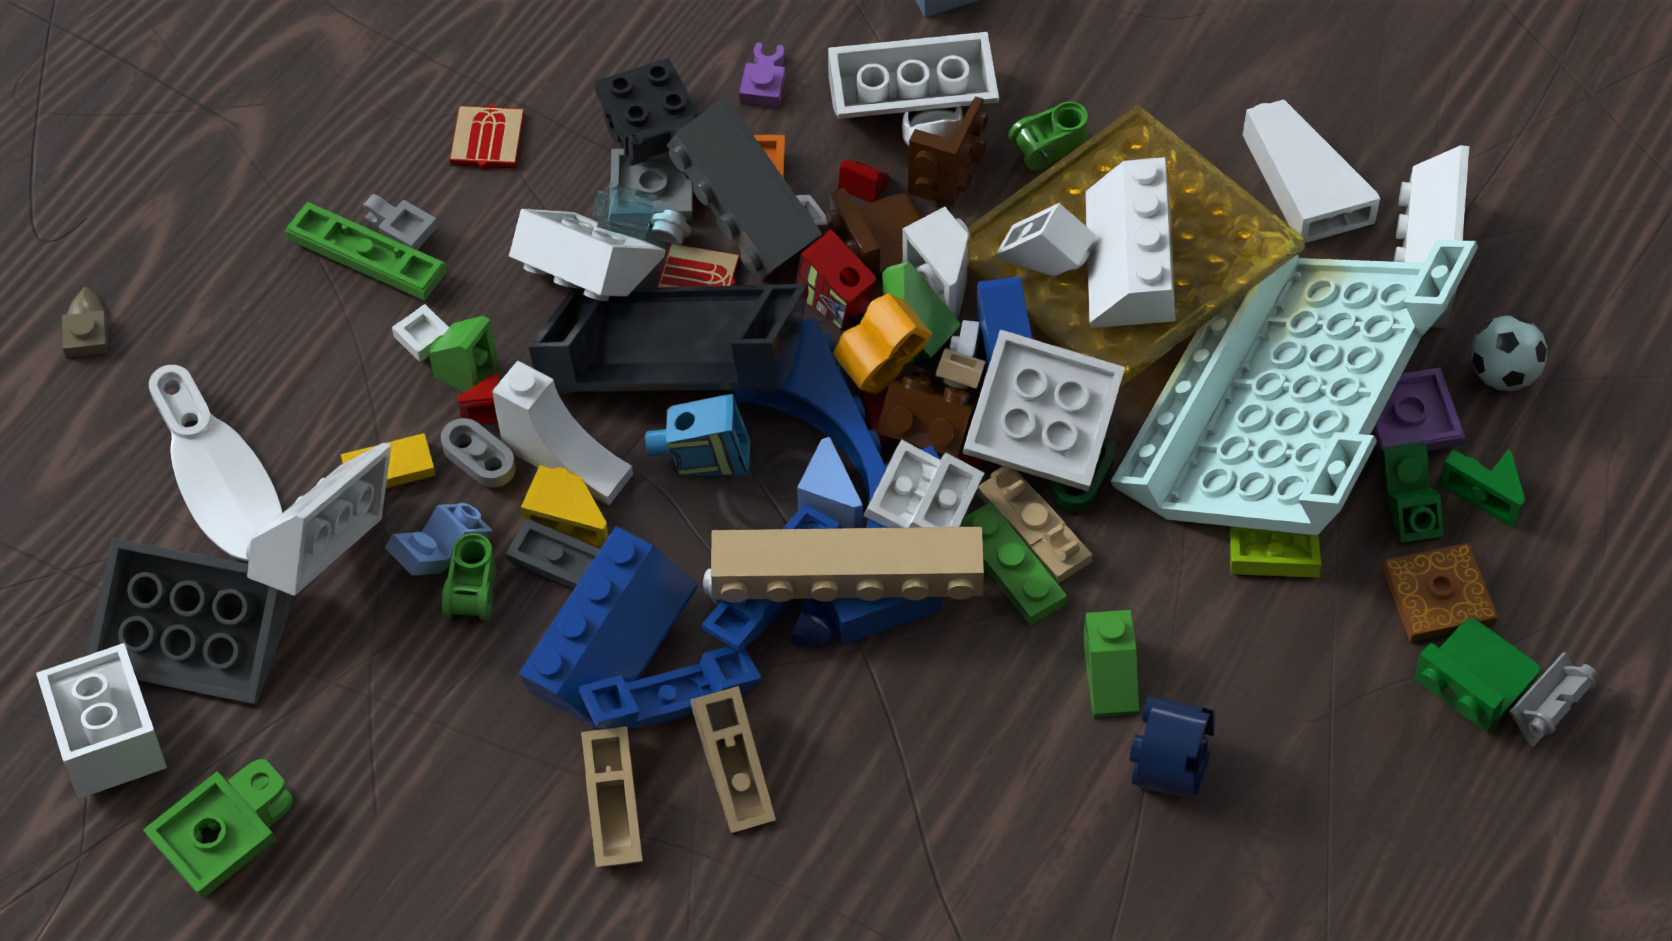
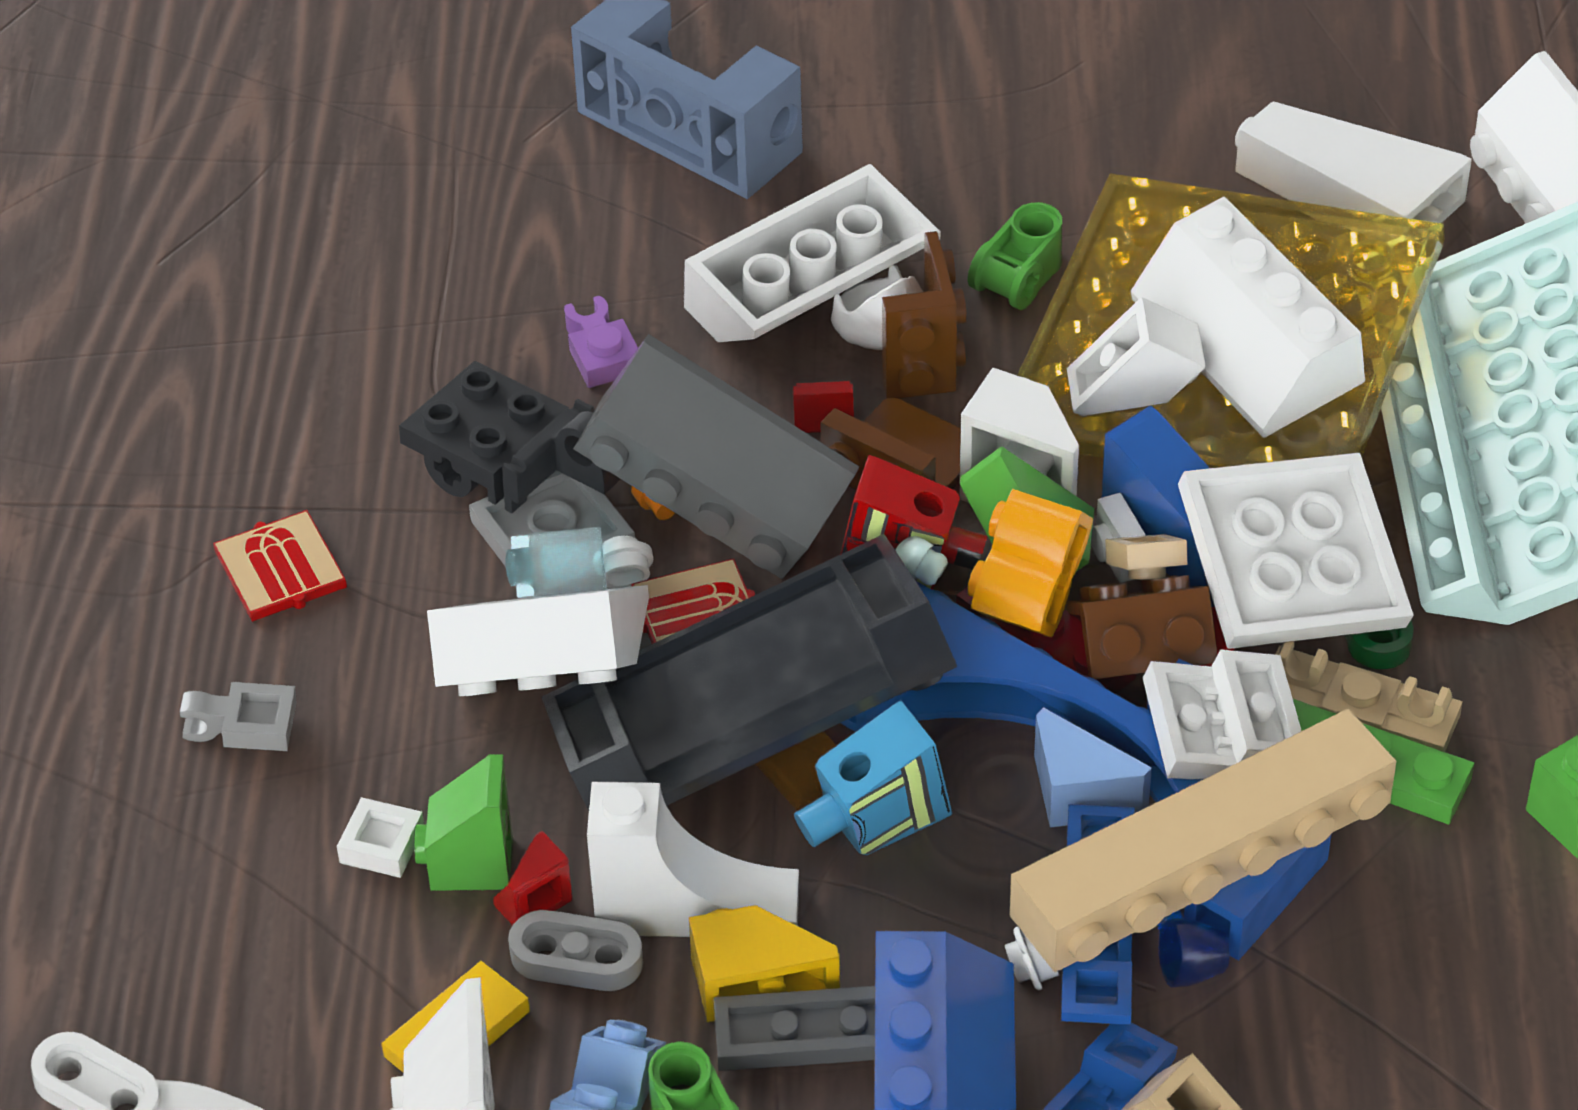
camera: 30 degrees left, 10 degrees down
bright green plate [285,202,447,301] -> none
none -> light aqua arm [895,536,948,585]

